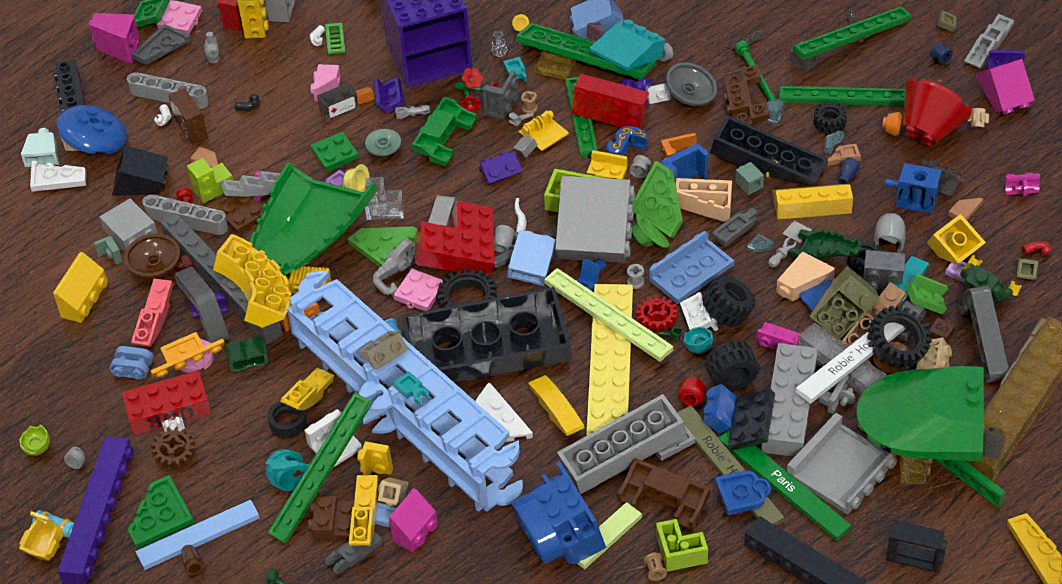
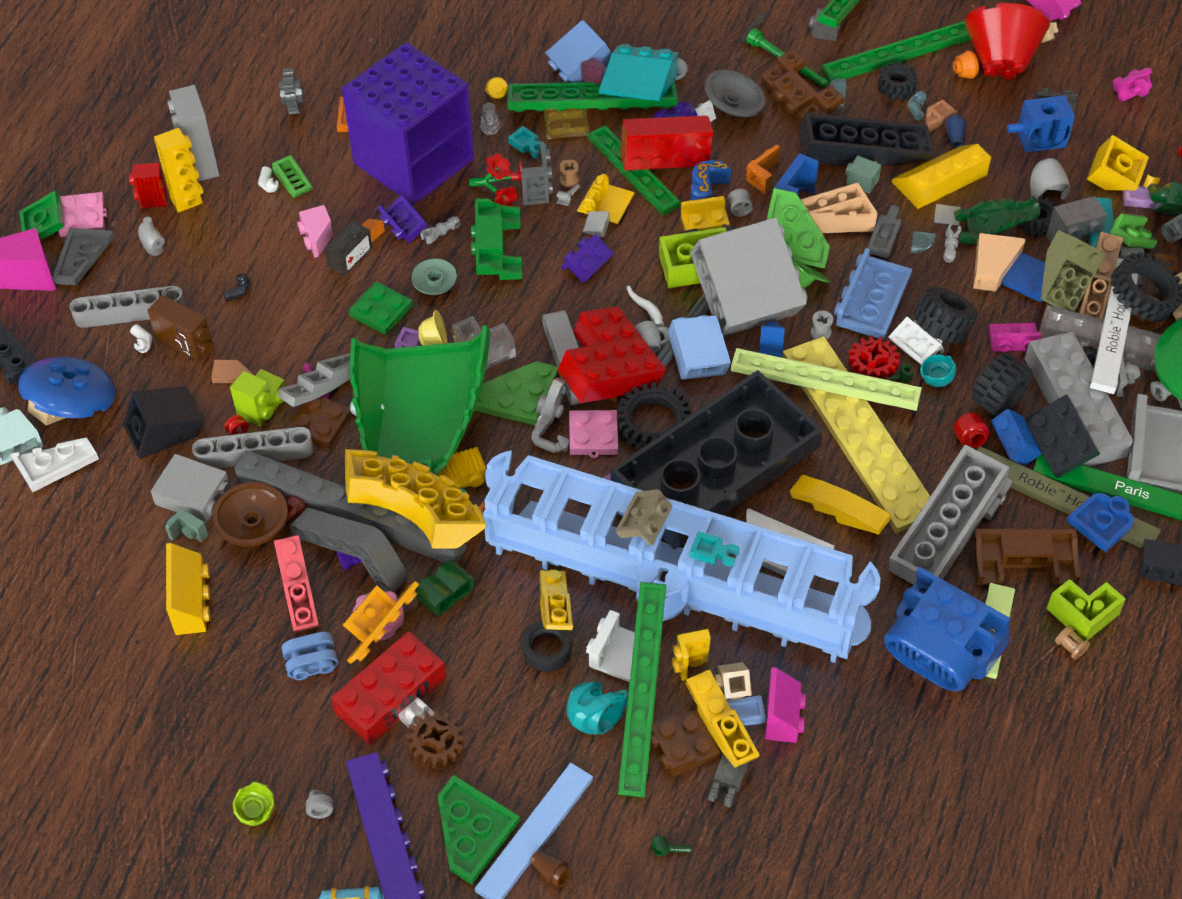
camera: 30 degrees left, 5 degrees up
nougat tile [948,198,984,221] -> none

